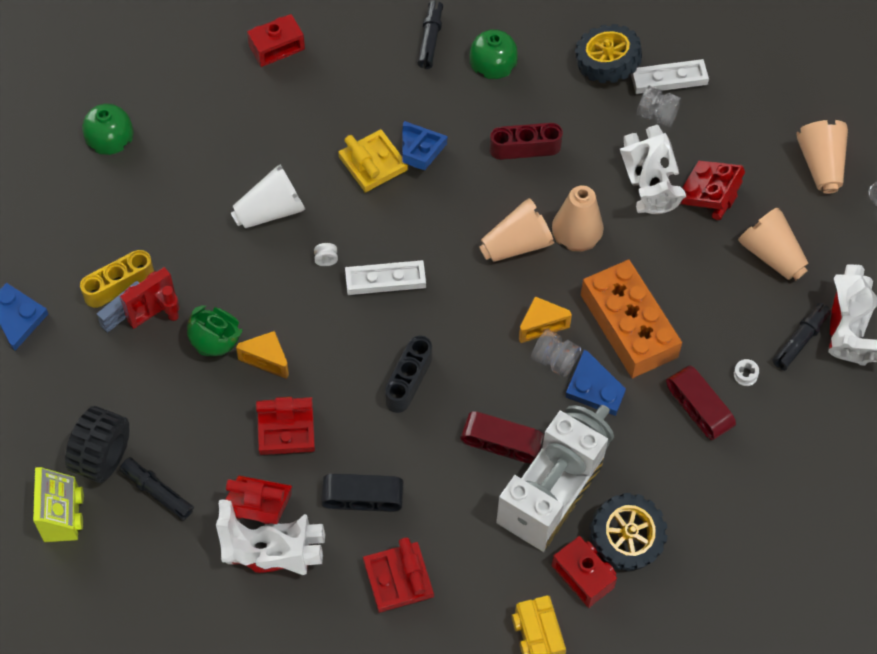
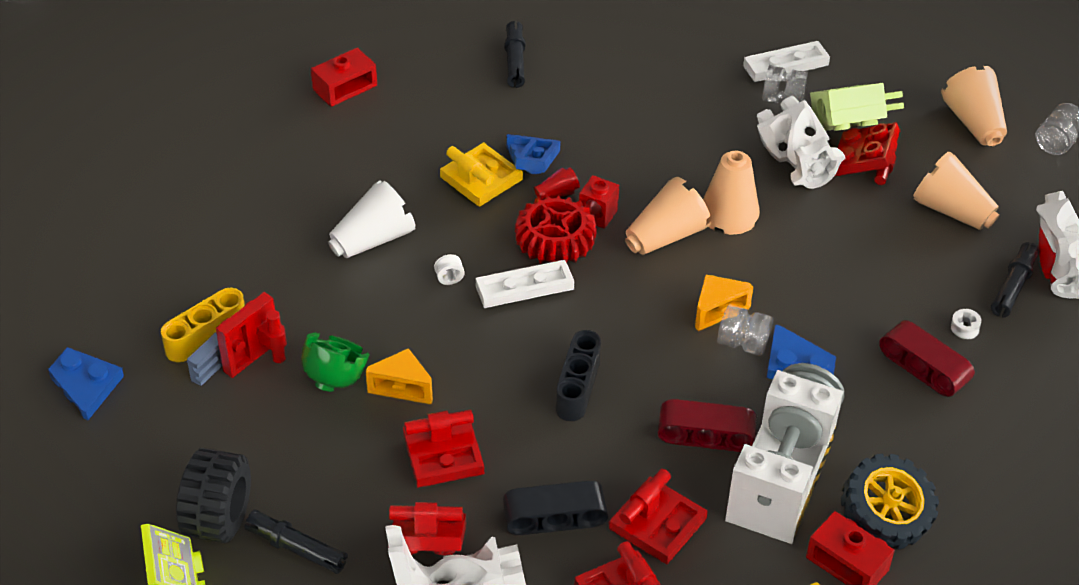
camera: 10 degrees left, 15 degrees down
green cylinder [82,103,134,155] -> none
green cylinder [470,29,518,79] -> none
dark red beam [489,123,563,160] -> none
black wheel [575,24,642,83] -> none
orange brick [581,259,682,378] -> none
none -> red gear [515,195,597,264]
none -> red cone [534,167,580,200]
none -> red brick [579,175,619,229]
none -> red plate [609,468,708,565]
none -> yellowish green brick [810,83,904,131]

